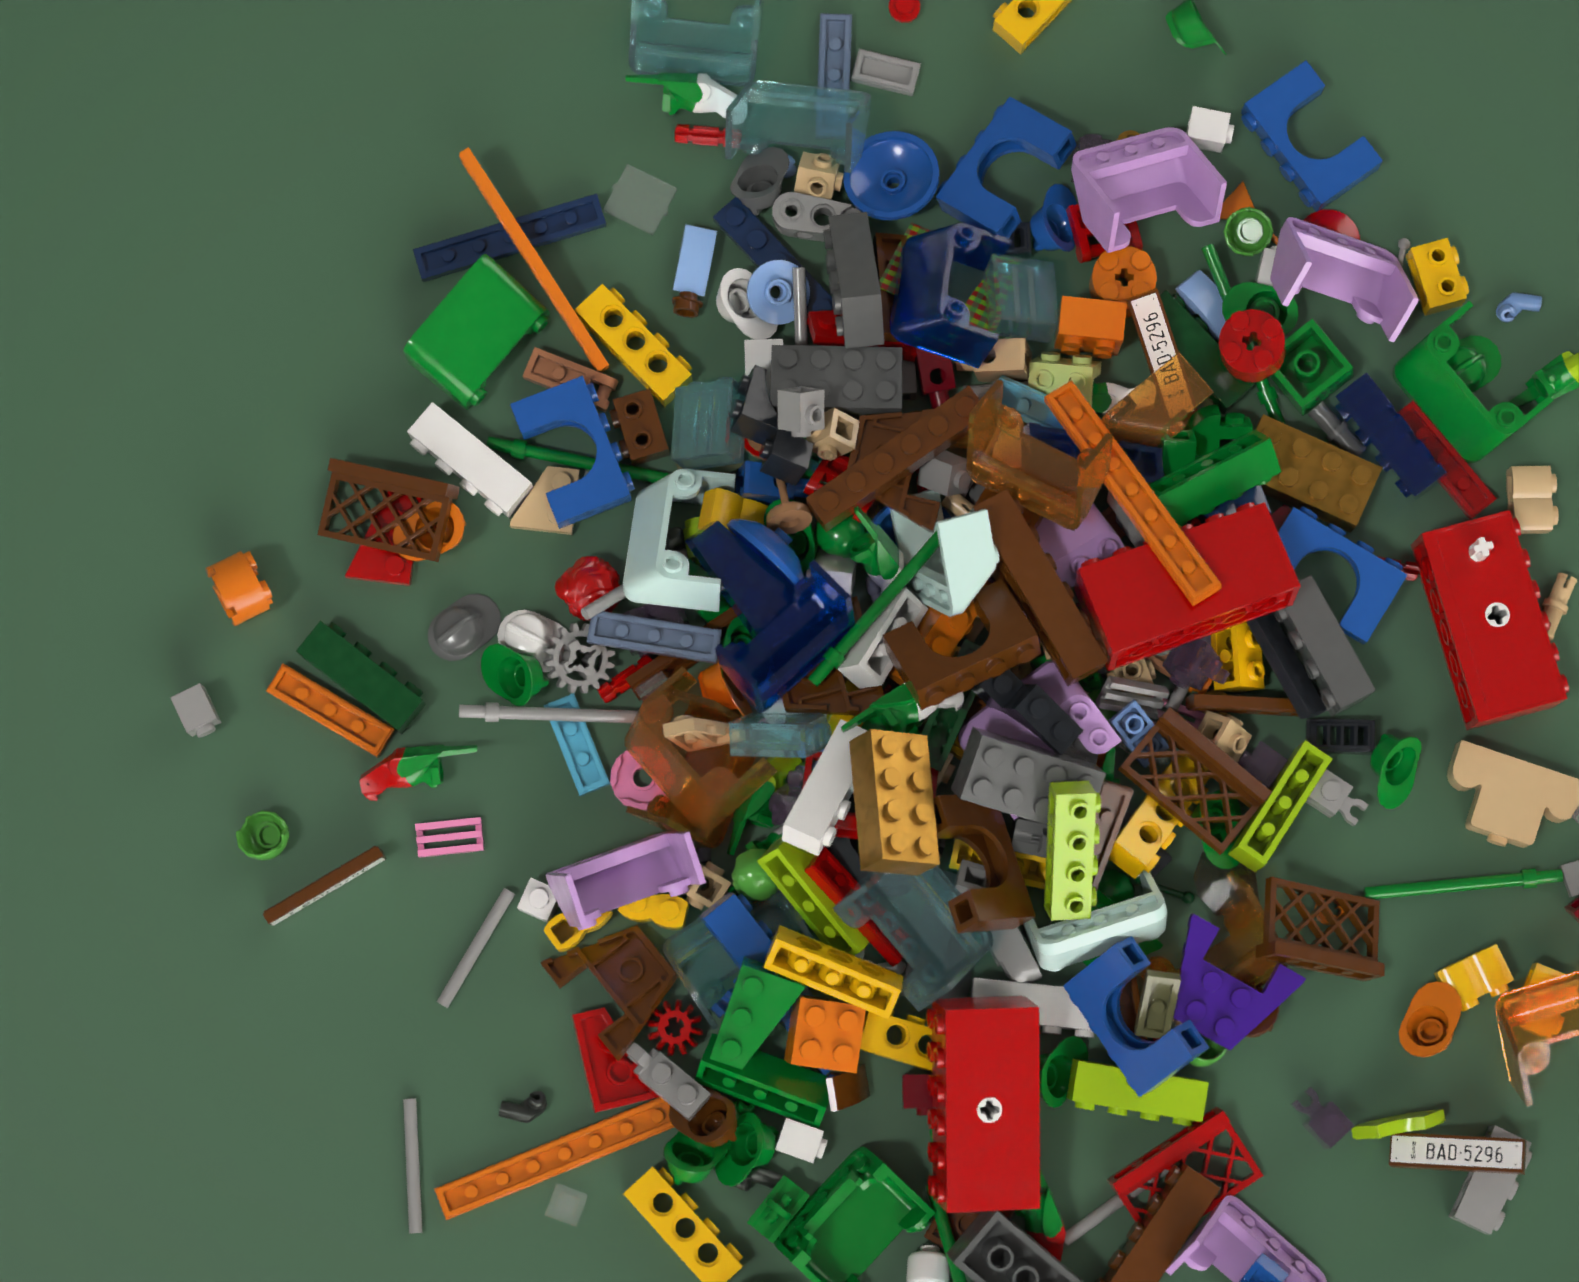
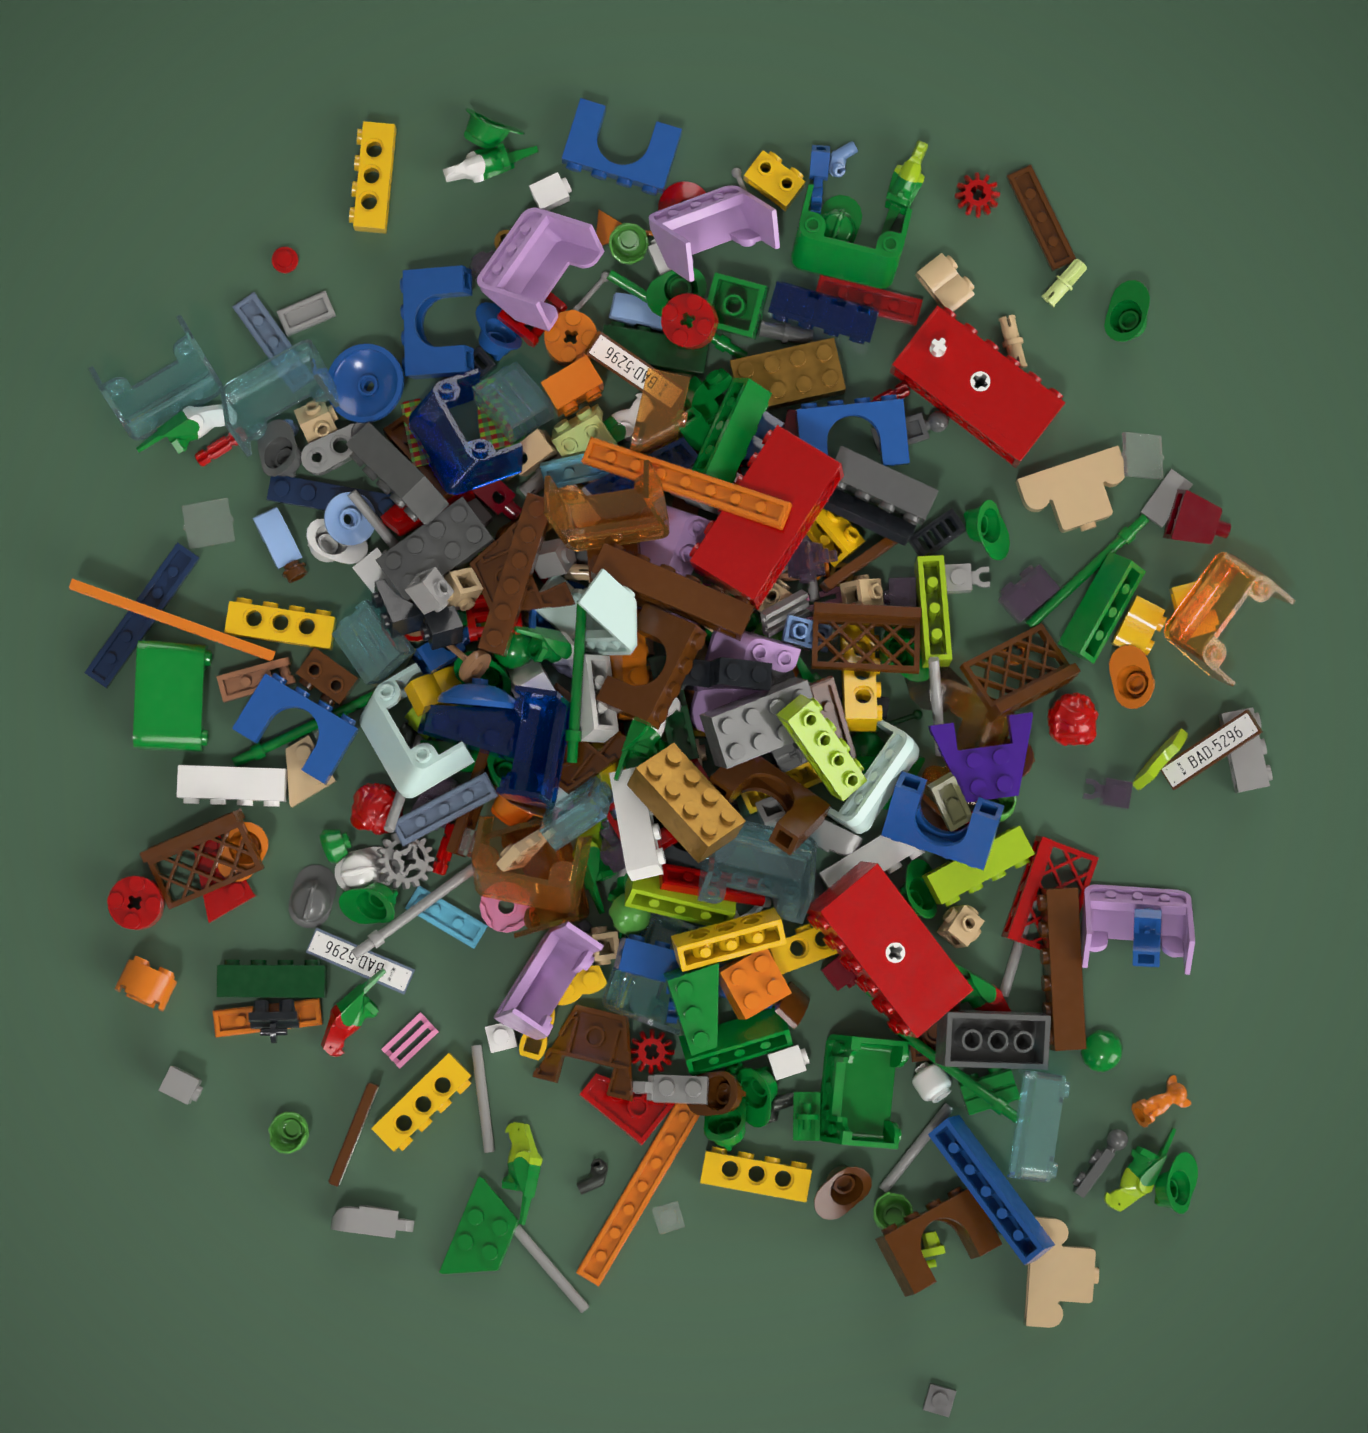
camera: 40 degrees left, 5 degrees up
none -> red brick [107,876,165,930]
none -> black hips [248,999,300,1044]
none -> white tile [306,928,415,994]
none -> green cone [319,829,352,864]
none -> light grey piece [330,1205,415,1238]
none -> yellow brick [371,1053,472,1152]
none -> green wing [439,1176,519,1274]
none -> animal [443,143,539,183]
none -> animal [502,1122,542,1225]
none -> light grey hinge [572,271,609,312]
none -> blue piece [809,145,830,215]
none -> dark grey plate [871,411,949,455]
none -> light grey bar [928,657,944,756]
none -> tan brick [937,905,984,948]
none -> clear purple brick [997,564,1060,624]
none -> red hair [1047,692,1098,746]
none -> green brick [1058,552,1146,664]

